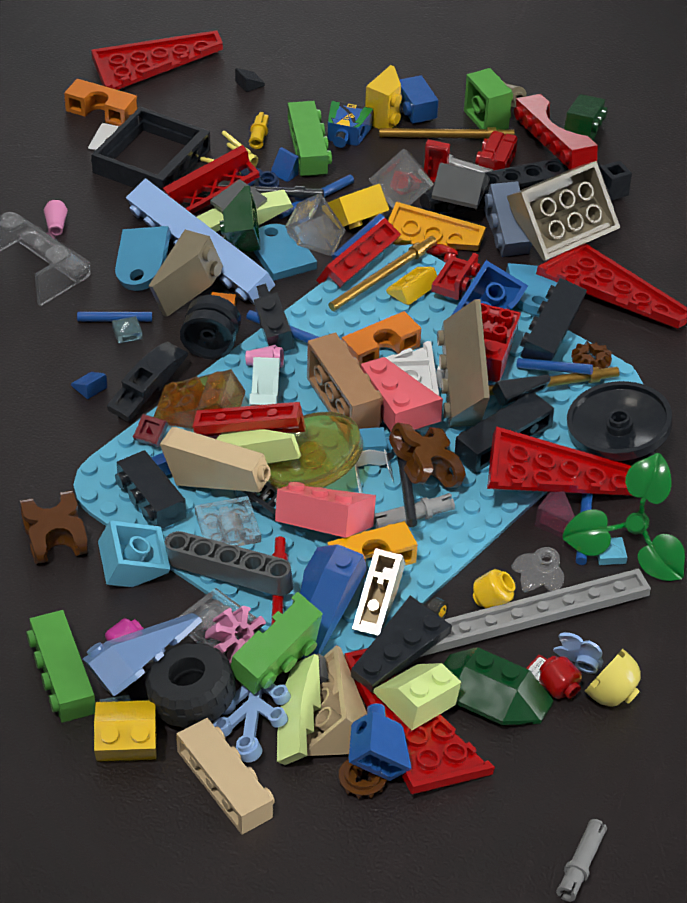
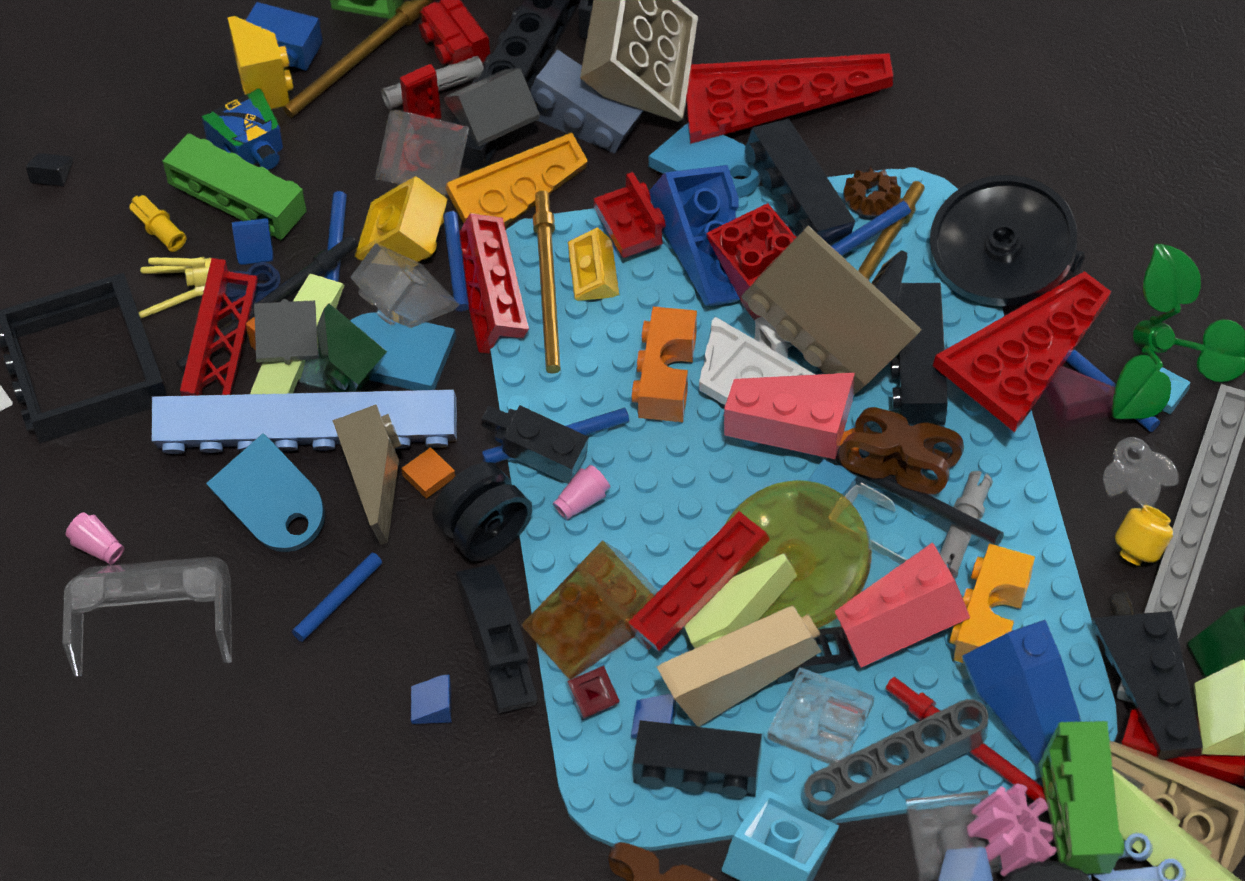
camera: 45 degrees left, 10 degrees up
clear light blue tile [112,316,143,343] -> none
light aqua arch [249,357,280,406] -> none
medium nougat brick [307,332,383,444] -> none
slope [352,548,406,636] -> none
red arm [427,244,458,262] -> none

